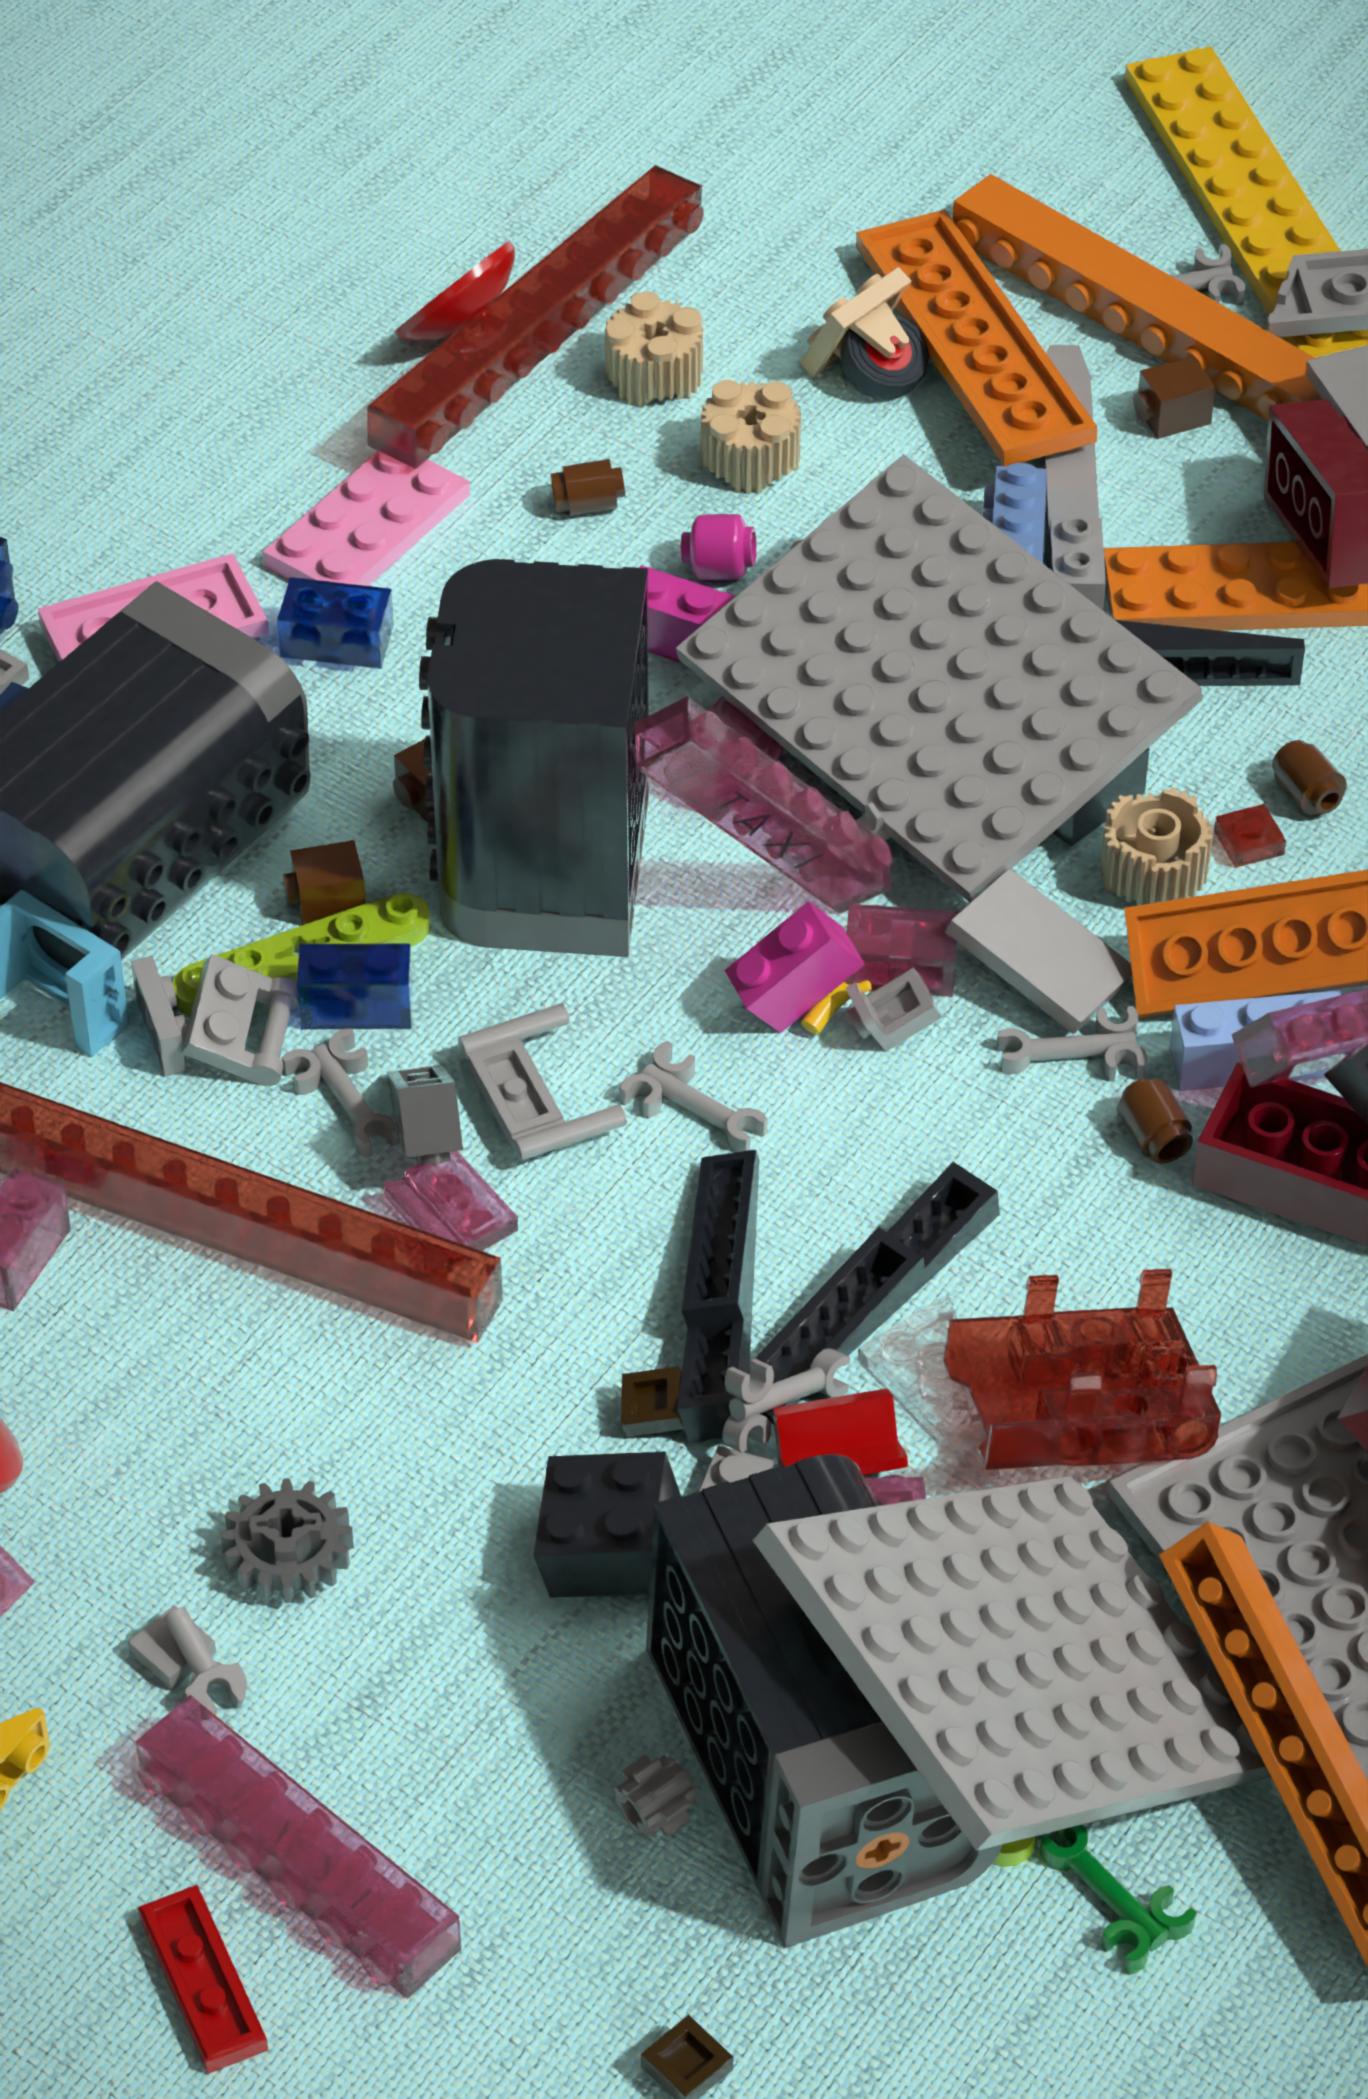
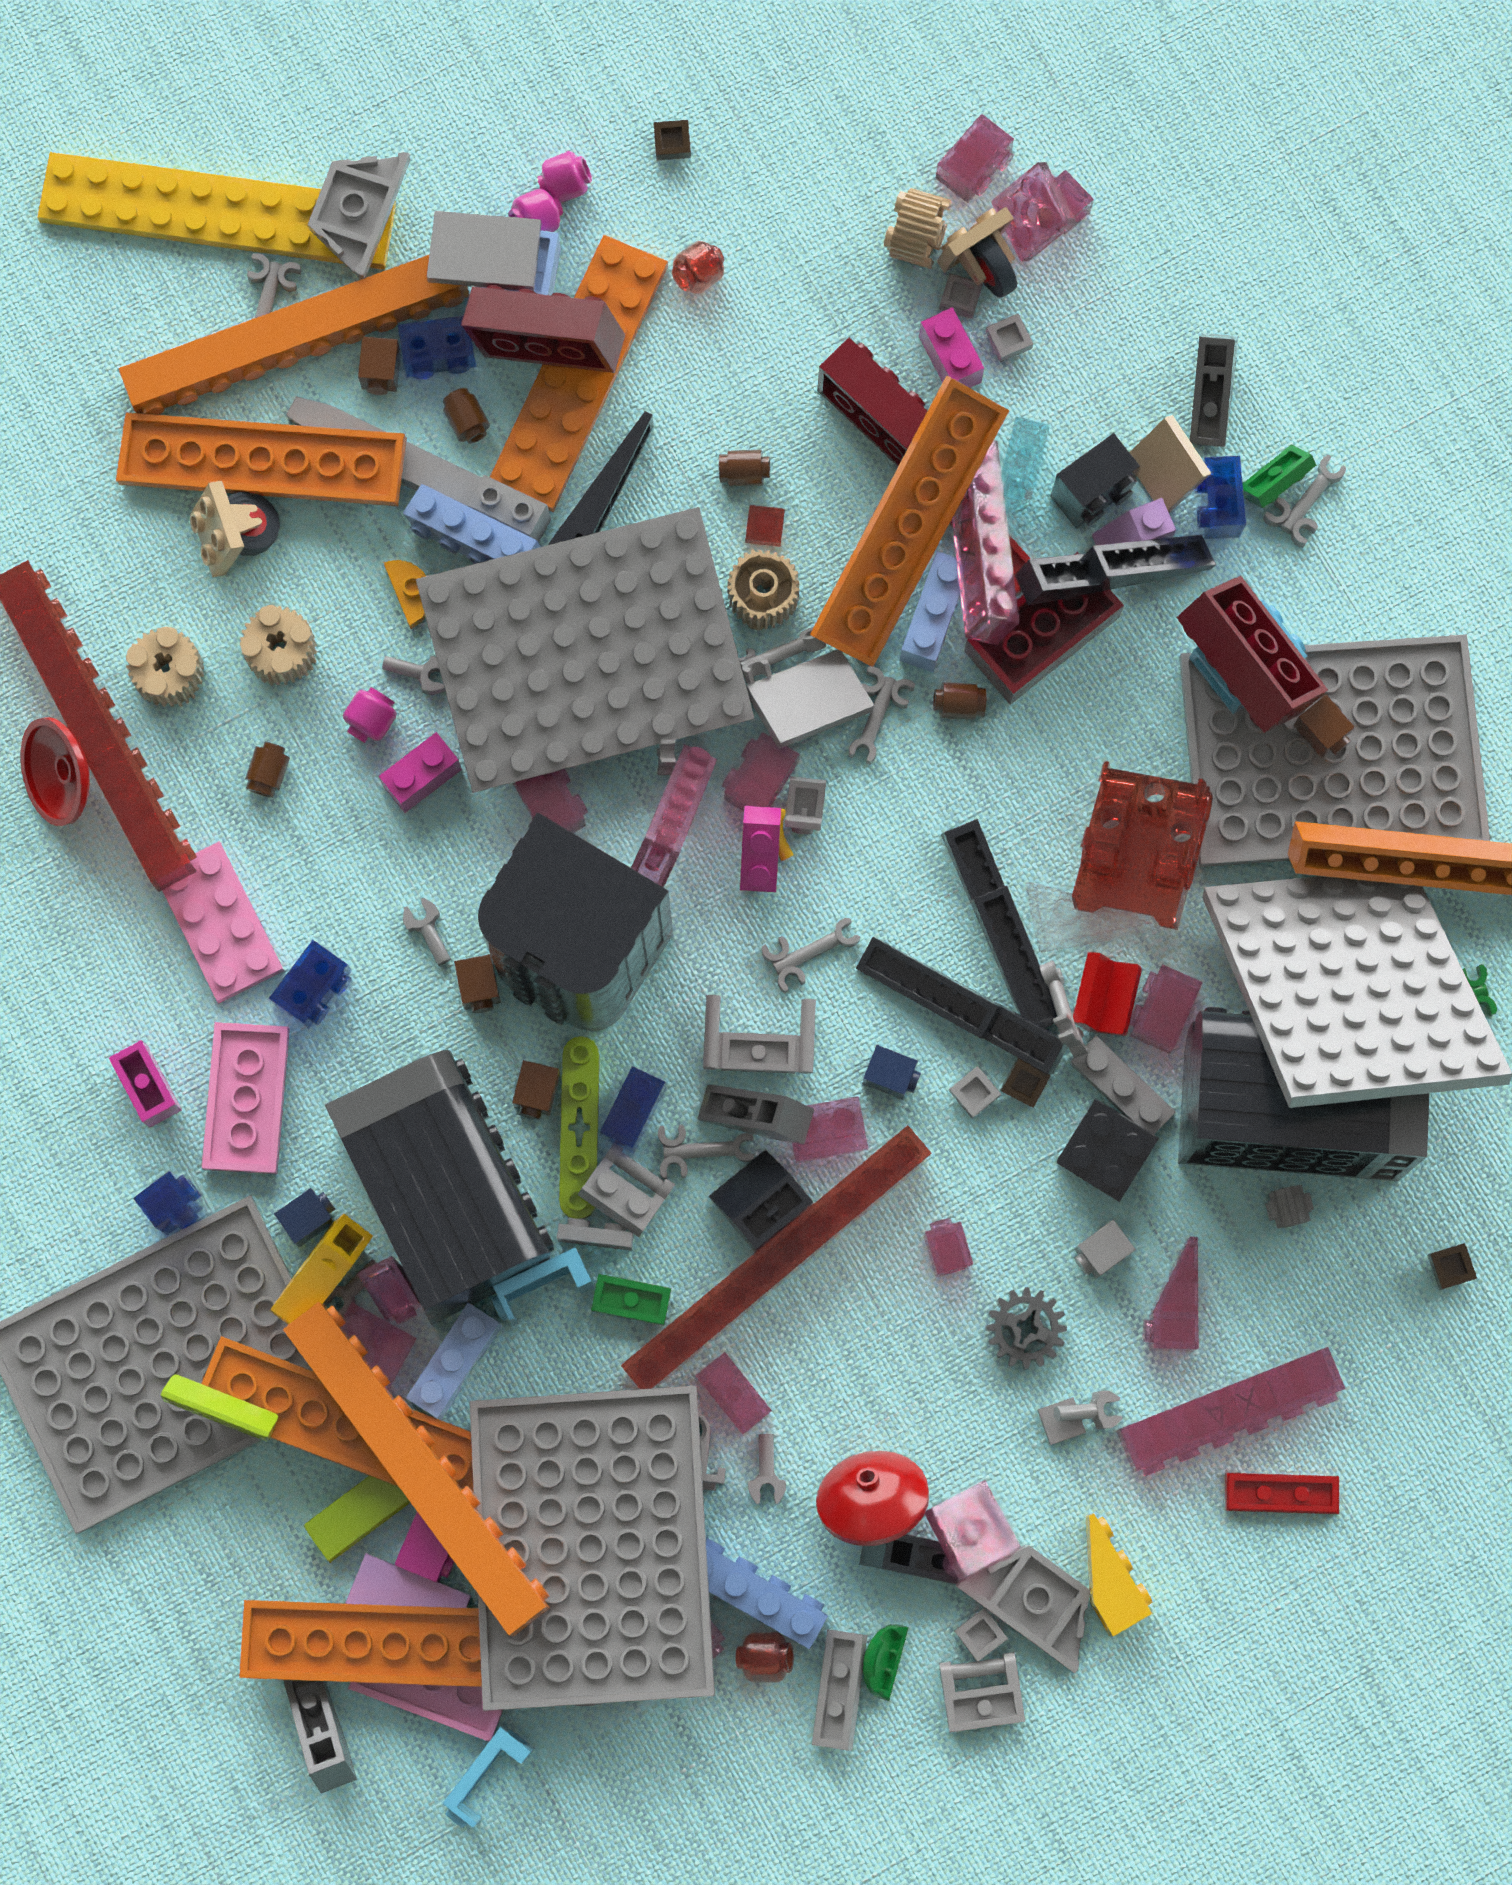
camera: 65 degrees left, 30 degrees up
none -> dark pink brick [109,1040,182,1128]
none -> clear blue brick [398,315,477,379]
none -> reddish brown brick [442,388,490,444]
none -> green plate [591,1274,672,1326]
none -> black slope [708,1149,813,1254]
none -> light grey bar [739,627,827,684]
none -> dark blue brick [862,1045,921,1100]
none -> clear pink brick [923,1218,973,1278]
none -> light grey plate [949,1066,1001,1119]
none -> light grey brick [1074,1219,1136,1279]
none -> clear pink slope [1143,1236,1199,1352]

